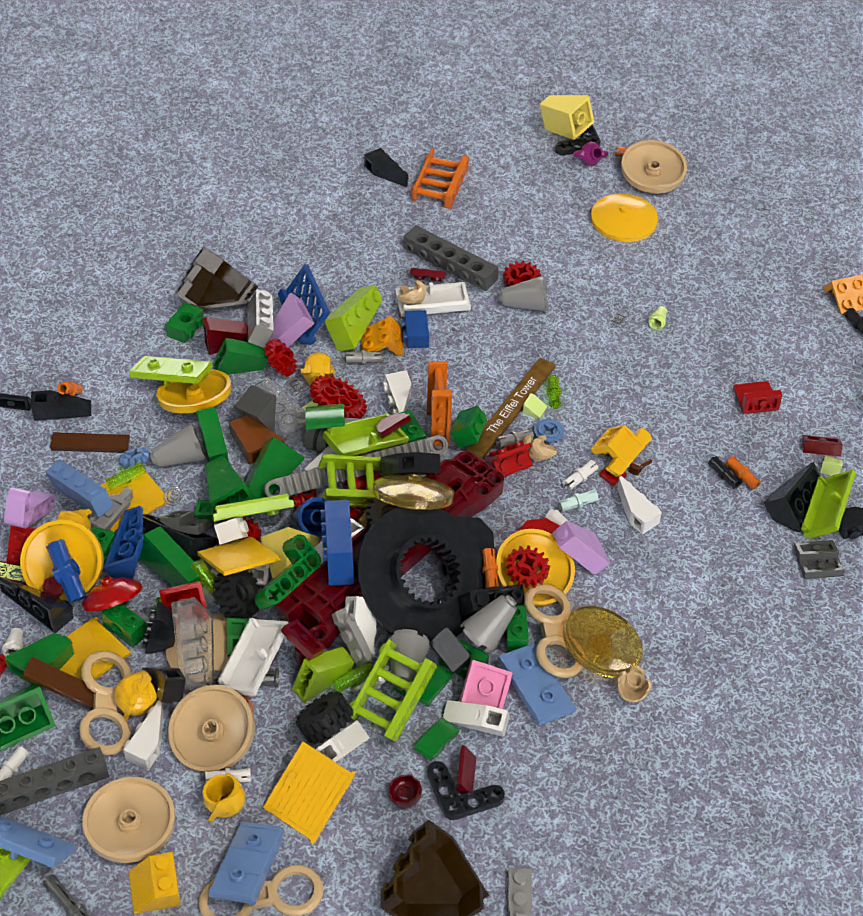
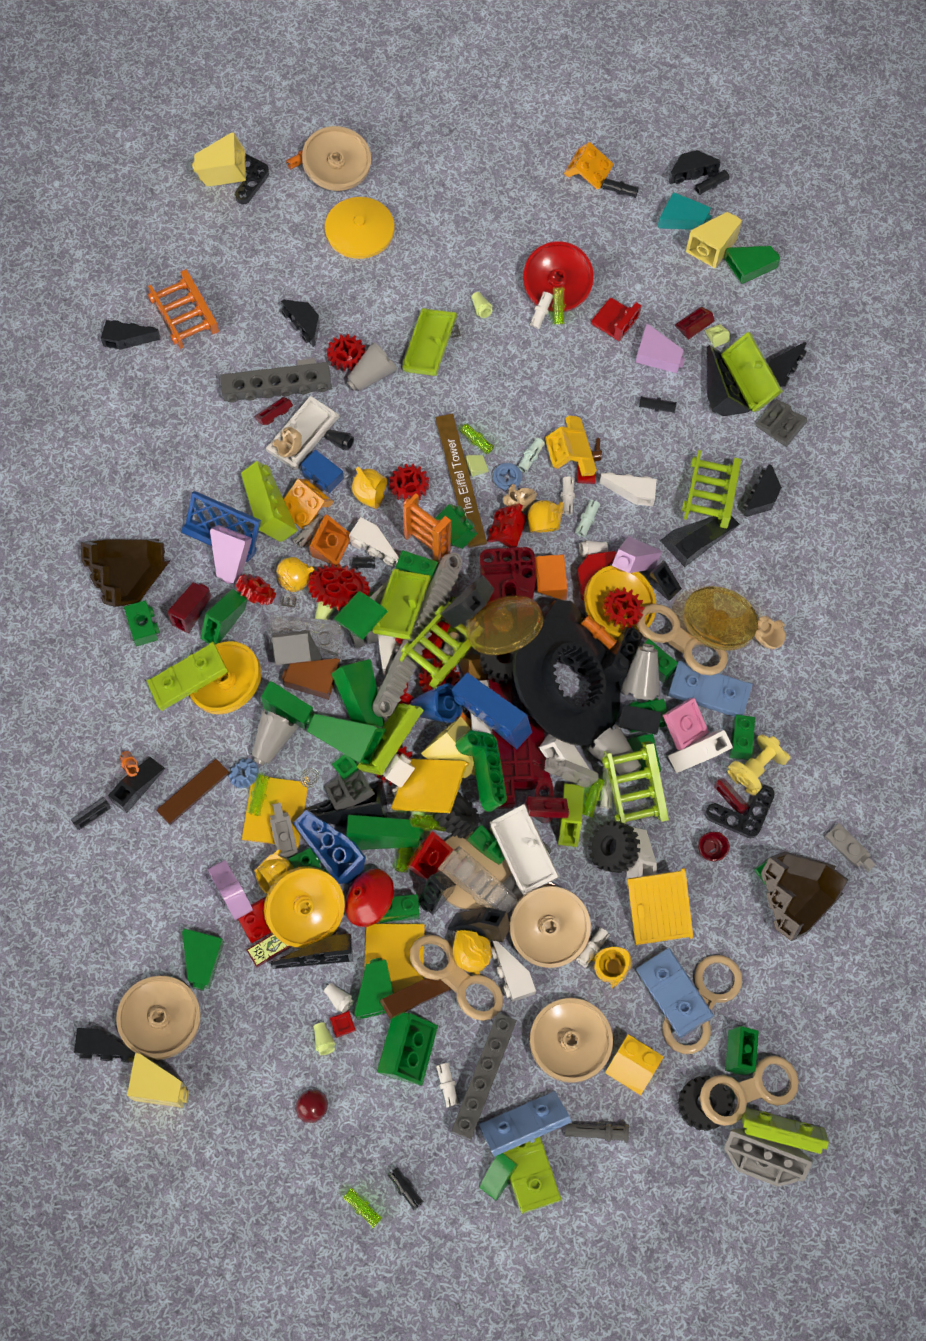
camera: 45 degrees left, 20 degrees up
dark red tile [43,576,64,596] -> none
medium blue brick [45,460,114,518] -> none
blue piece [46,539,87,603] -> none
light grey brick [248,289,274,348] -> none
tile [377,413,411,438] -> none
green slope [414,718,460,761] -> none
light grey pin [495,428,534,449] -> none
magenta piece [573,141,608,167] -> none
orange pin [726,456,761,490] -> none
none -> black slope [281,299,320,347]
none -> orange slope [310,515,350,566]
none -> black cone [326,429,354,450]
none -> yellow helmet [352,467,387,509]
none -> black pin [352,555,375,570]
none -> red gear [389,463,429,502]
none -> lime container [402,308,457,376]
none -> light aqua pin [517,438,545,473]
none -> red dish [523,241,594,313]
none -> yellow helmet [528,500,564,533]
none -> white pin [529,292,554,329]
none -> orange slope [535,554,567,600]
none -> clear neon green pin [552,287,566,324]
none -> lavender slope [636,324,685,373]
none -> black slope [648,560,682,601]
none -> black wedge [660,515,740,567]
none -> lime fence [682,450,742,529]
none -> light yellow piece [727,734,790,795]
none -> green brick [729,714,755,760]
none -> black slope [743,464,782,517]

